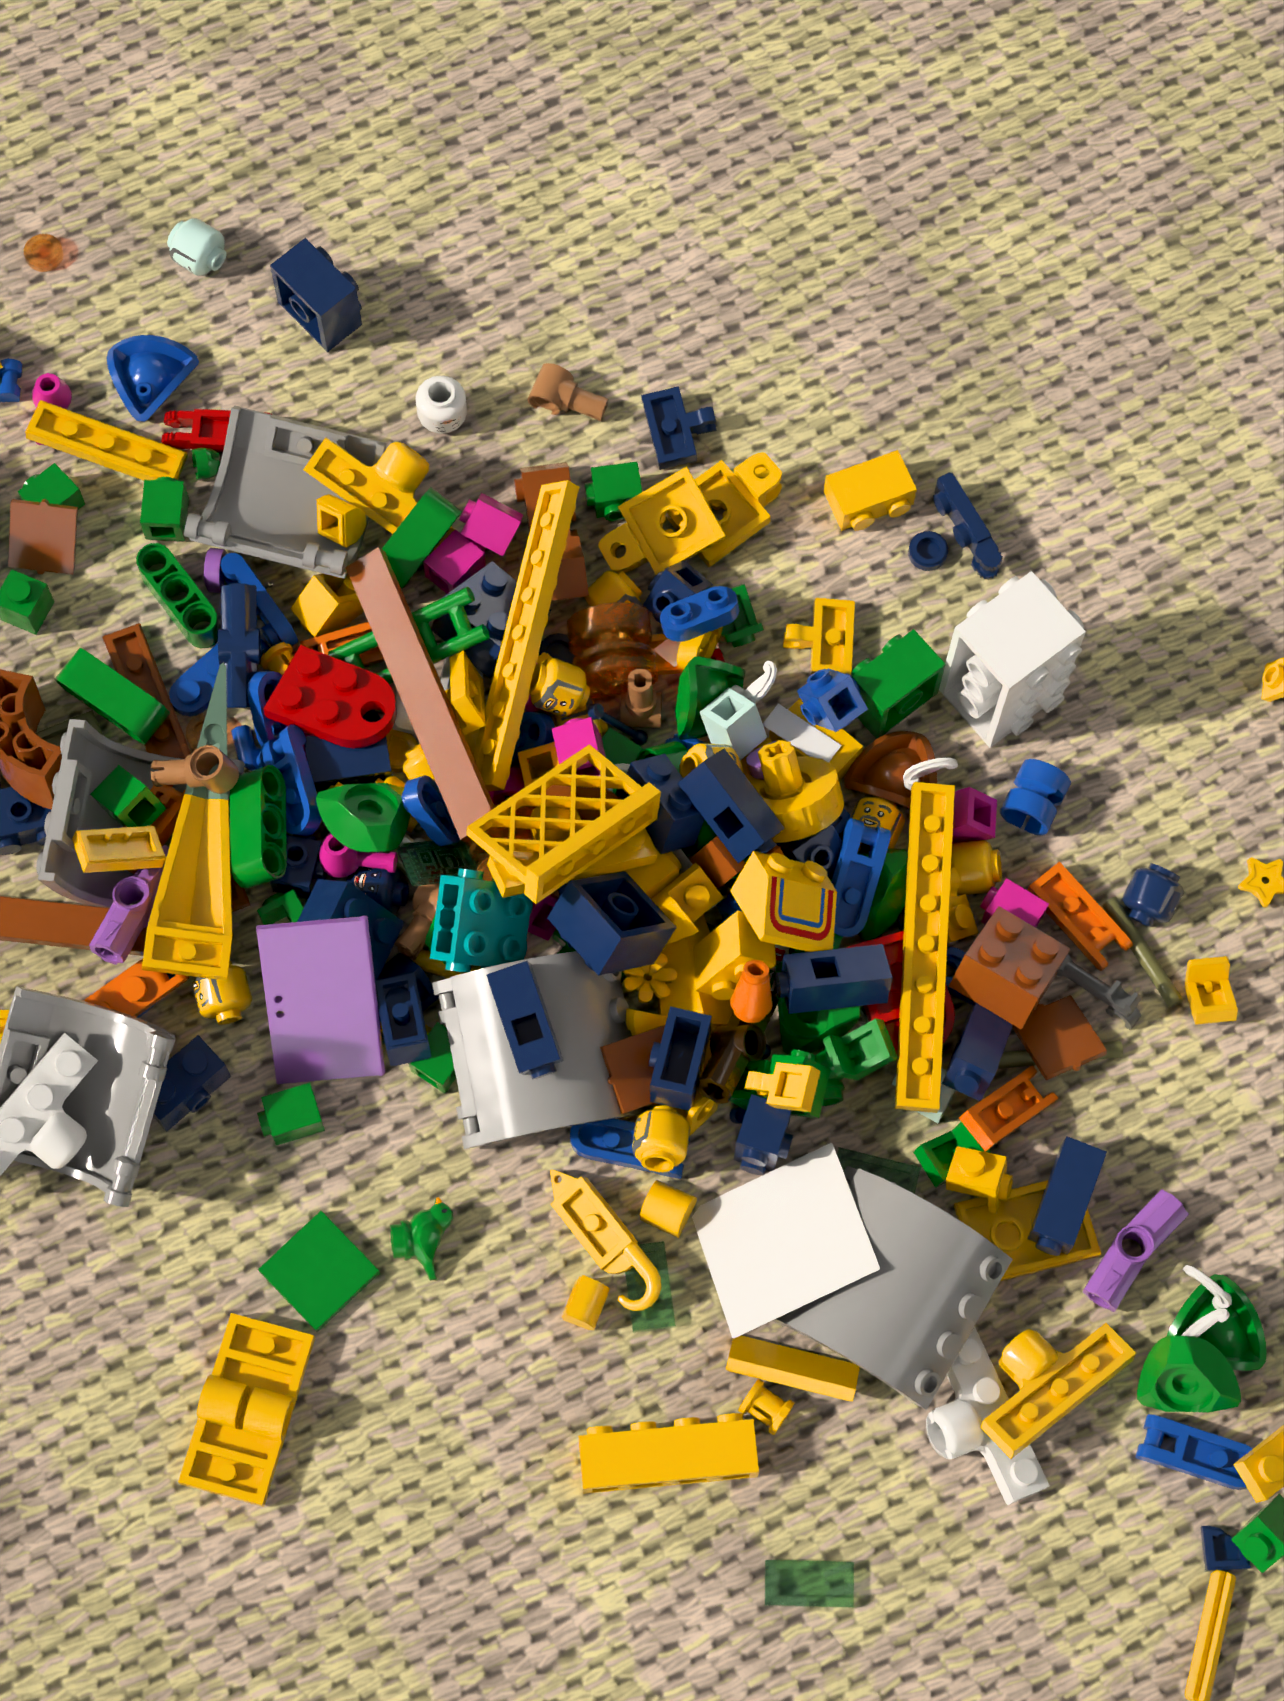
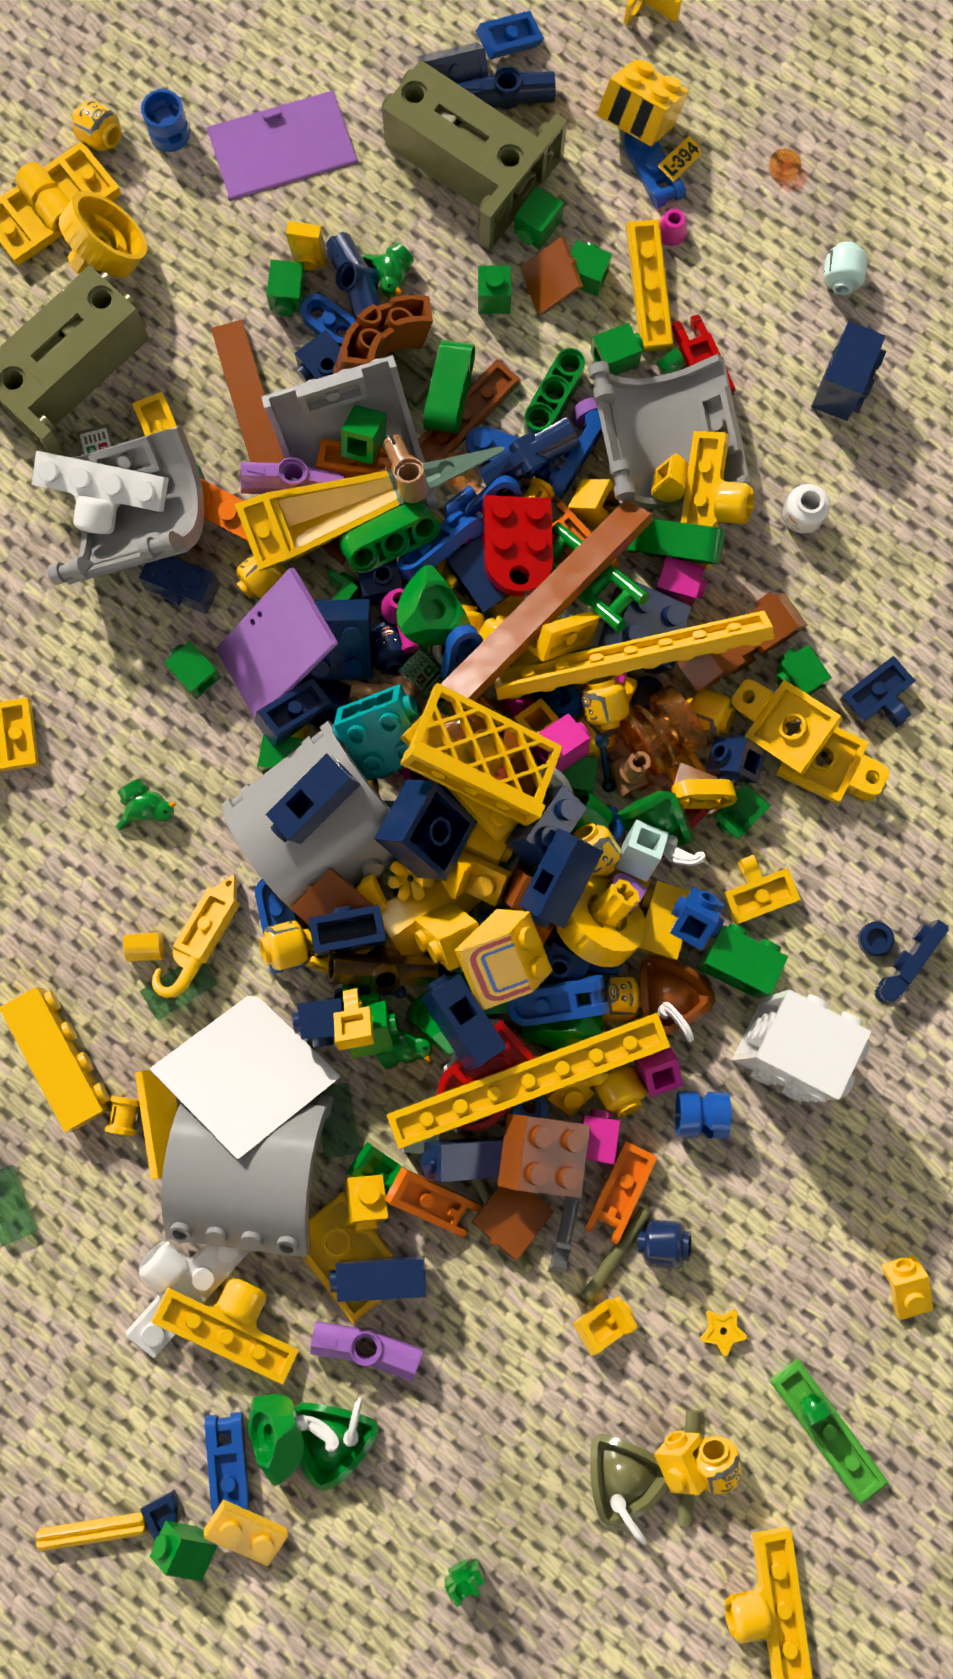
camera: 65 degrees right, 10 degrees up
yellow plate [72,826,166,873] -> none
blue hat [107,335,199,422] -> none
green tile [258,1211,380,1332] -> none
dark pink brick [459,492,523,556] -> none
medium nougat pin [527,363,609,421] -> none
yellow brick [640,1180,697,1238] -> none
blue plate [660,586,739,642] -> none
orange cone [730,960,772,1023] -> none
white sticker [763,703,842,762] -> none
yellow brick [823,450,917,531] -> none
green bracket [823,1018,898,1080] -> none

